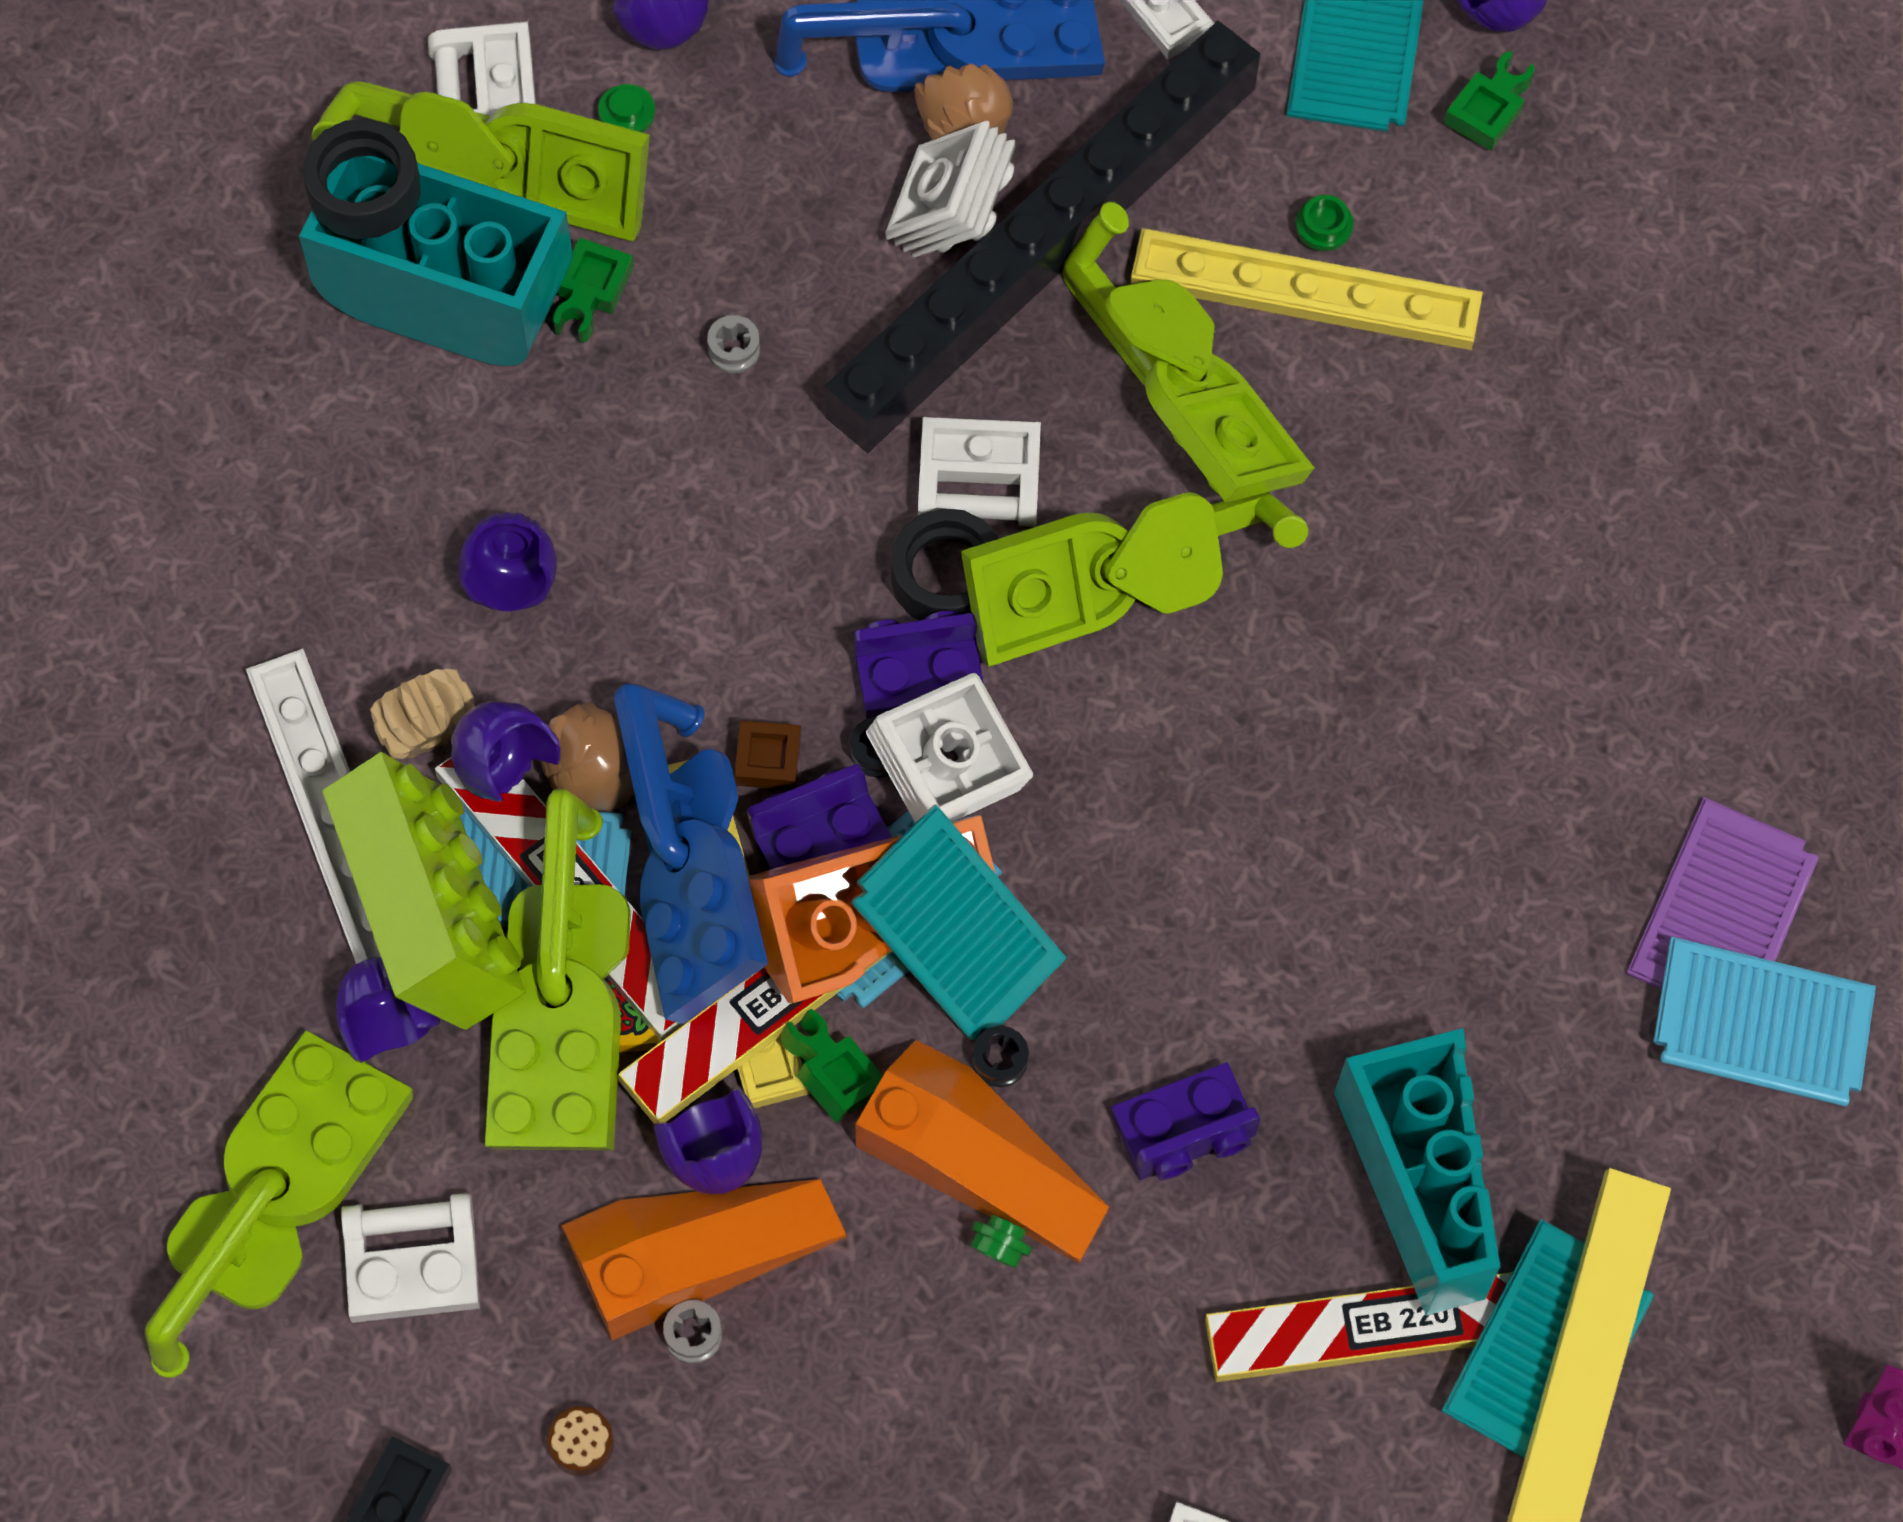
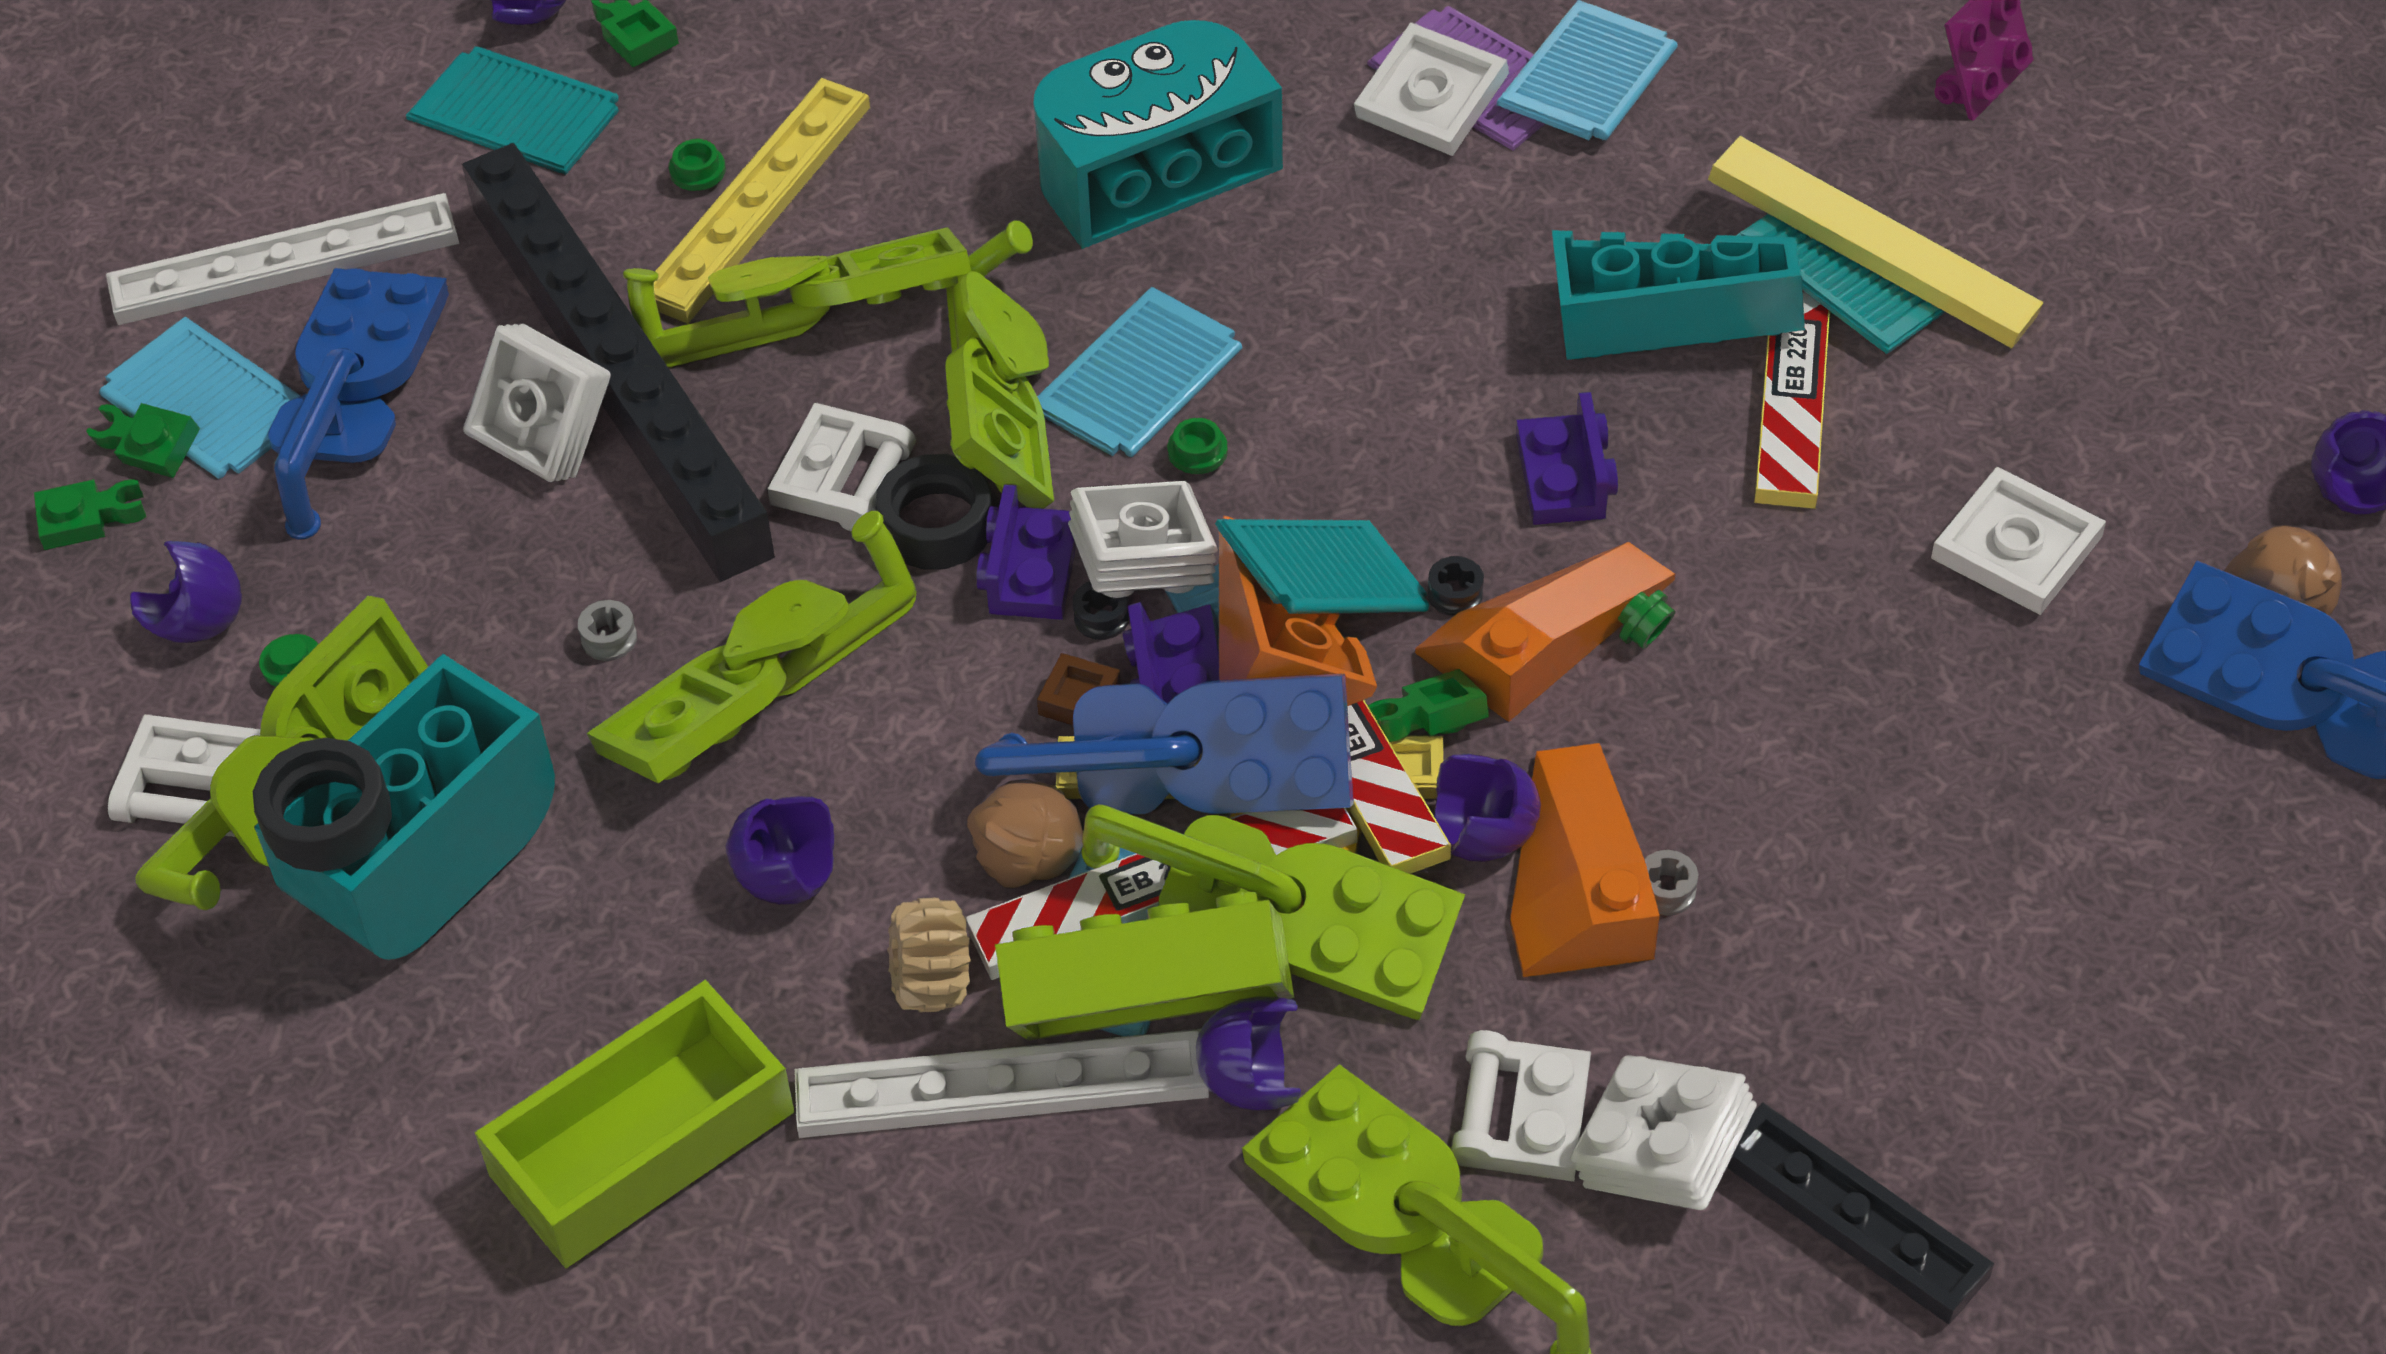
camera: 70 degrees left, 15 degrees down
dark purple hair [451,701,560,802] -> none
tile [547,1406,614,1476] -> none
medium nougat hair [915,64,1013,140] -> none
none -> lime piece [475,980,794,1269]
none -> lime plate [587,511,916,784]
none -> teal brick [1034,20,1283,249]
none -> medium azure window [1037,287,1242,457]
none -> green plate [1167,418,1228,474]
none -> white plate [1354,22,1509,156]
none -> white brick [1571,1055,1757,1210]

